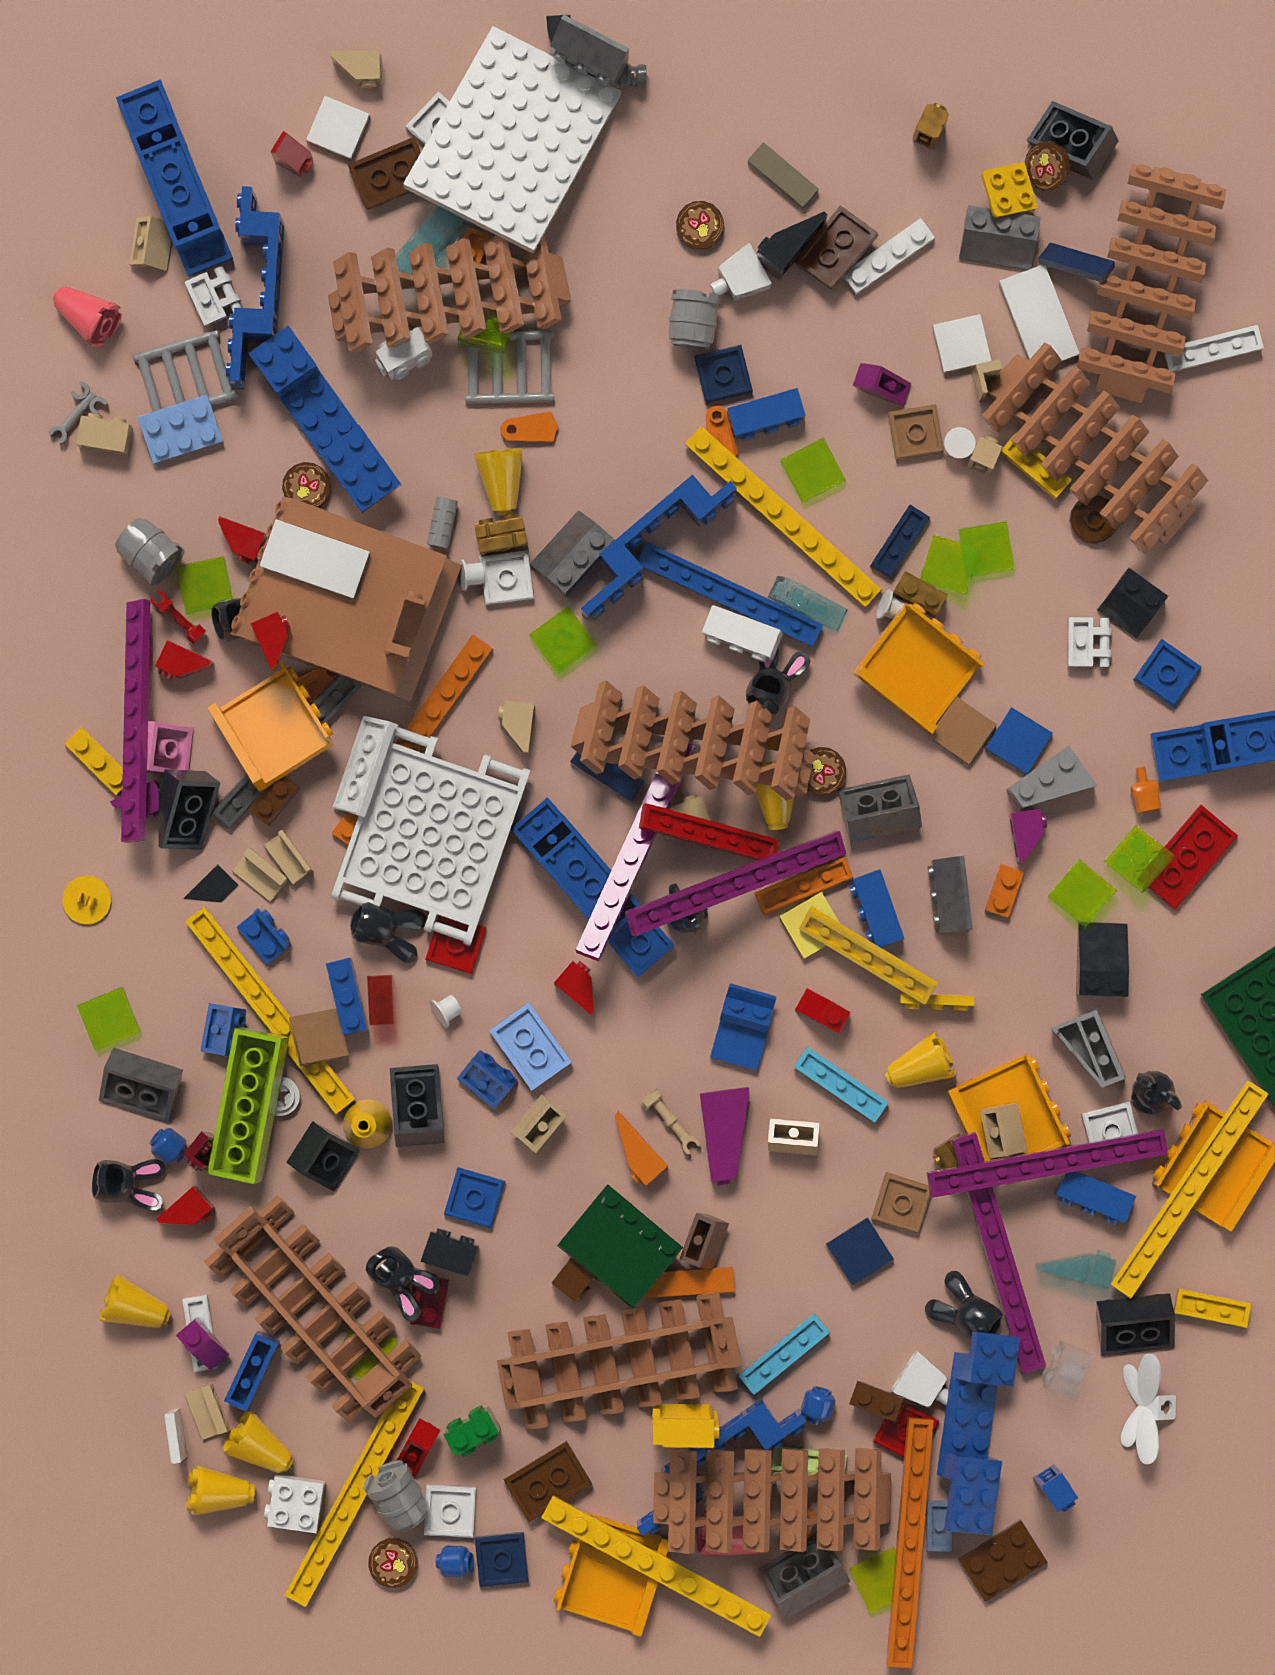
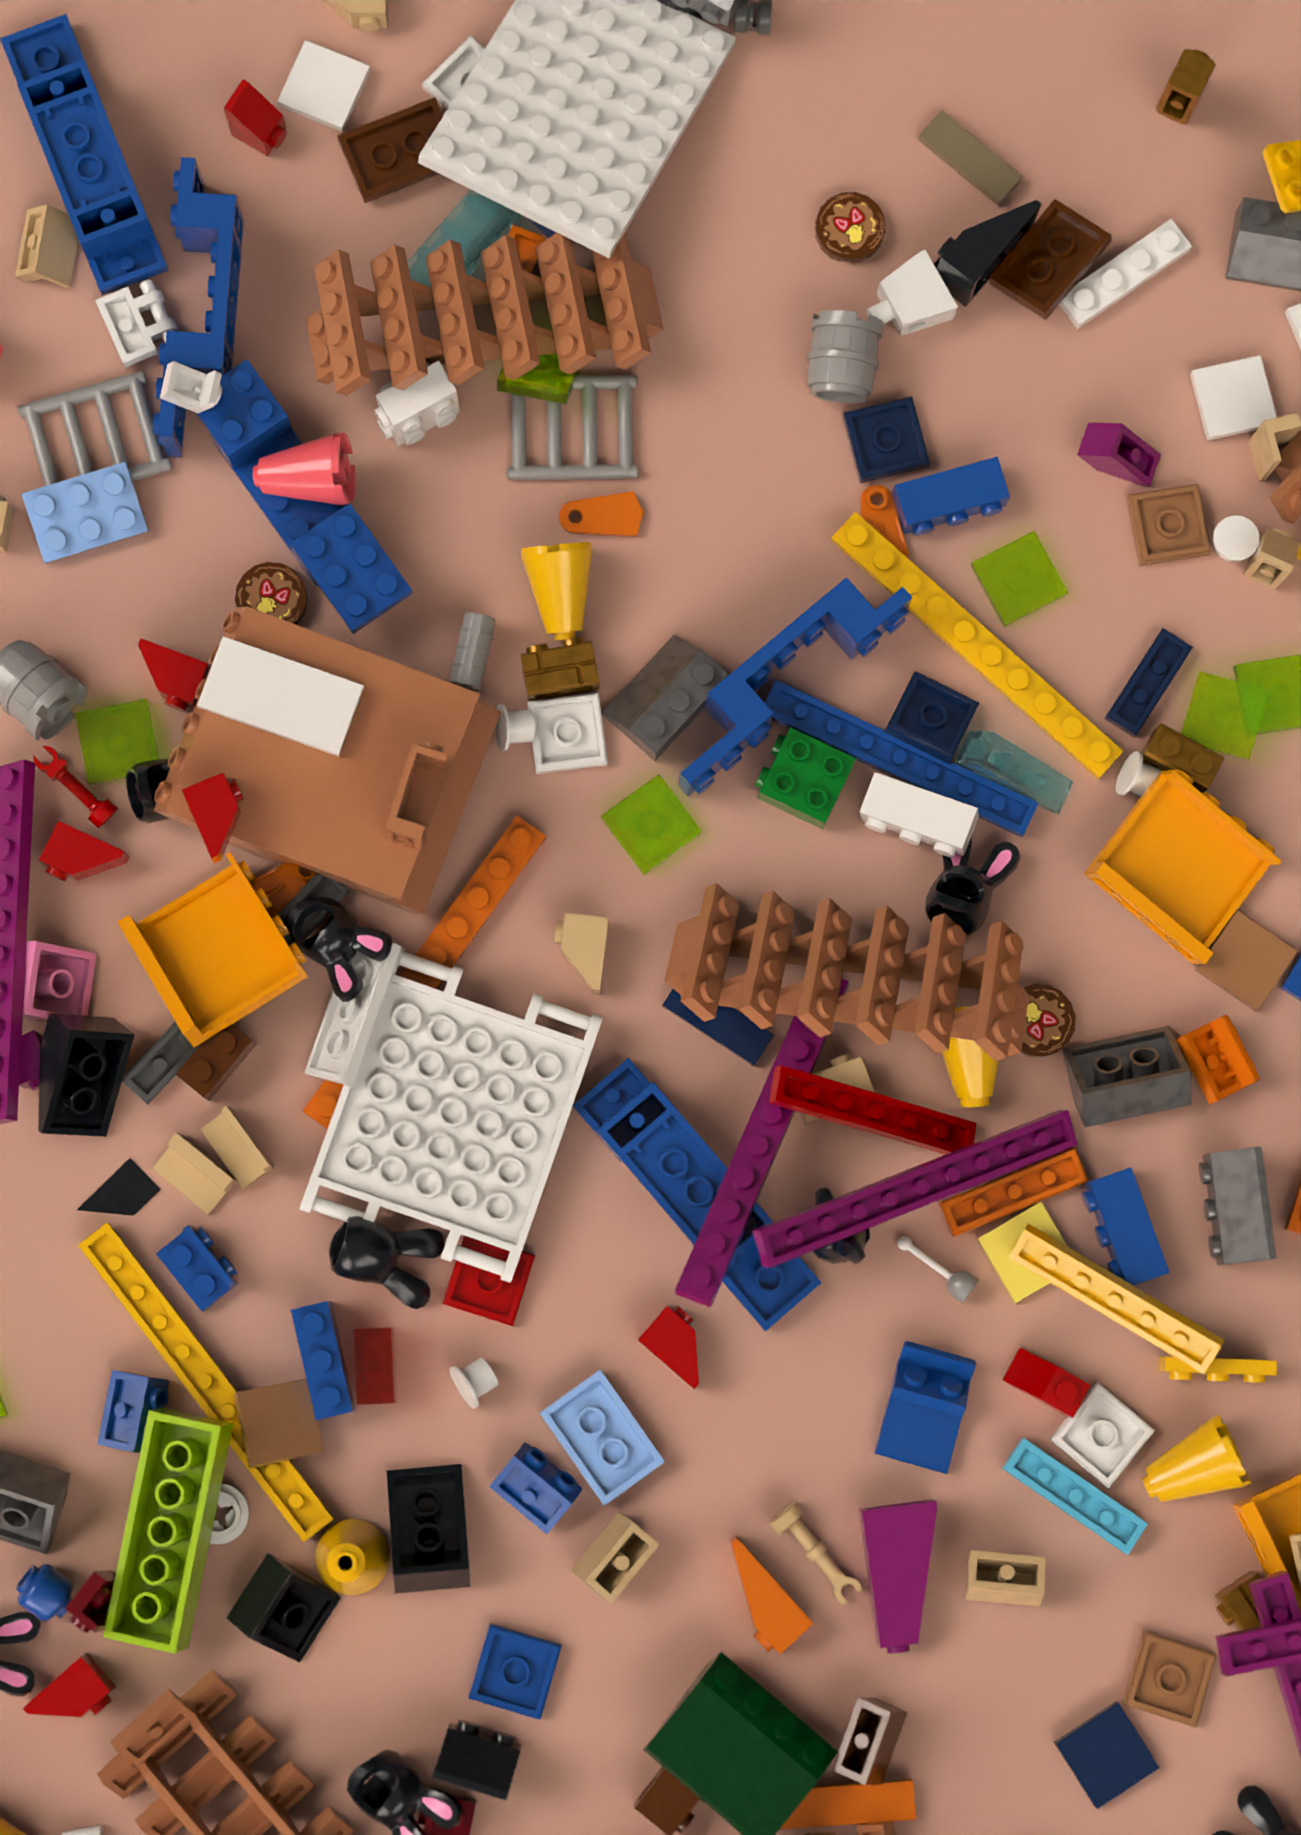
camera: 10 degrees left, 5 degrees down
none -> white bracket [160,361,222,414]
none -> coral cone [253,432,356,506]
none -> black piece [287,897,392,1002]
none -> green brick [755,727,856,829]
none -> dark blue tile [884,671,979,764]
none -> hinge [897,1236,979,1303]
none -> white tile [1049,1382,1155,1488]
none -> orange bracket [1175,1014,1260,1105]

